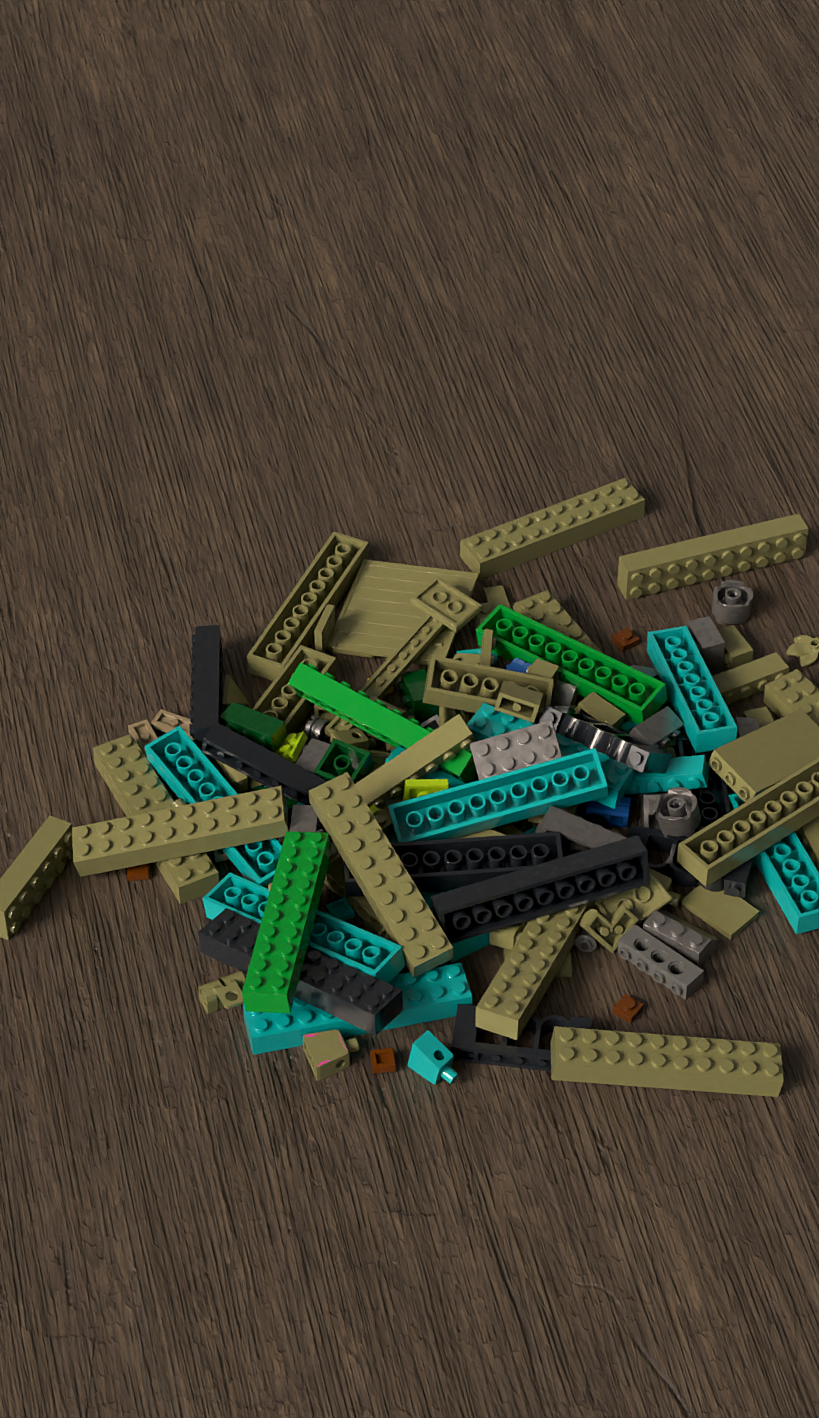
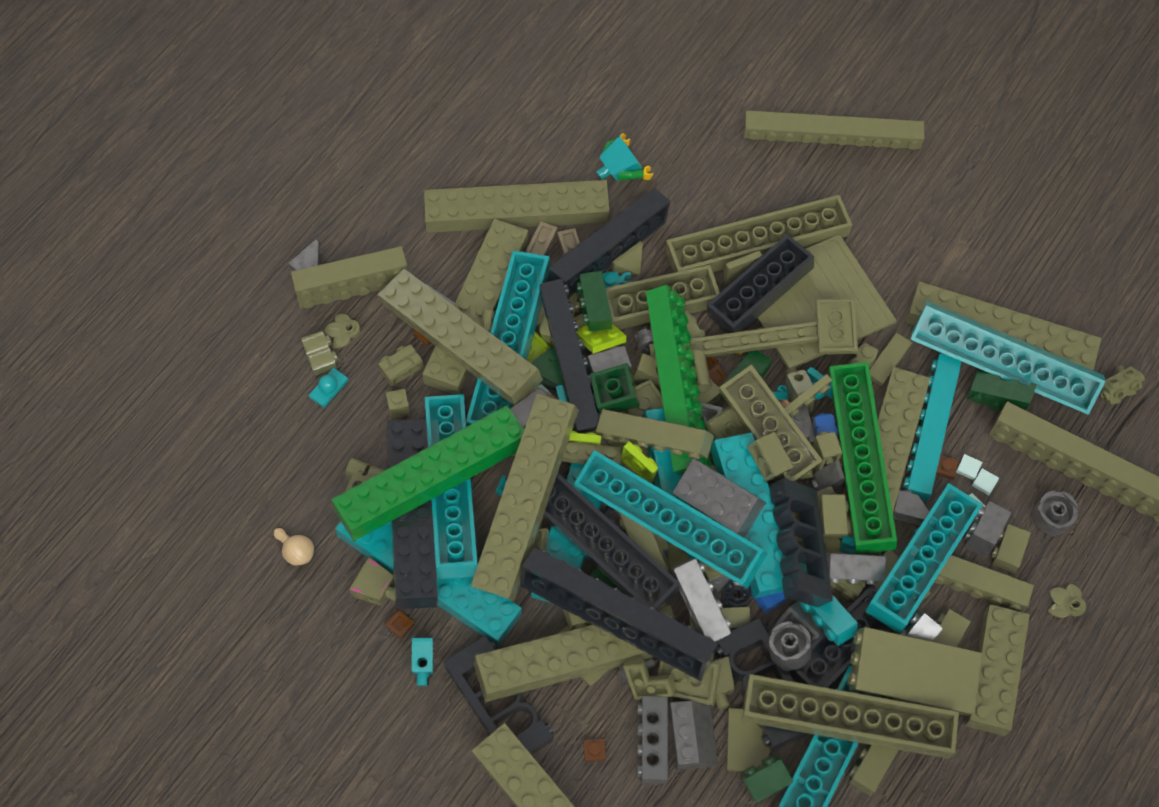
camera: 45 degrees right, 20 degrees up
none -> tan hair [274,528,314,565]
none -> olive brick [301,331,338,376]
none -> teal tile [309,368,349,408]
none -> olive plate [324,314,360,349]
none -> olive brick [378,344,424,387]
none -> olive brick [386,389,410,419]
none -> olive brick [424,180,610,233]
none -> teal torso [596,133,653,181]
none -> black brick [707,234,814,333]
none -> dark green brick [740,755,793,803]
none -> olive brick [744,110,924,150]
none -> teal brick [903,353,962,502]
none -> teal brick [910,300,1106,415]
none -> light aqua tile [956,454,982,481]
none -> dark green wedge [966,371,1037,411]
none -> light aqua tile [972,468,999,496]
none -> olive brick [1100,365,1145,404]

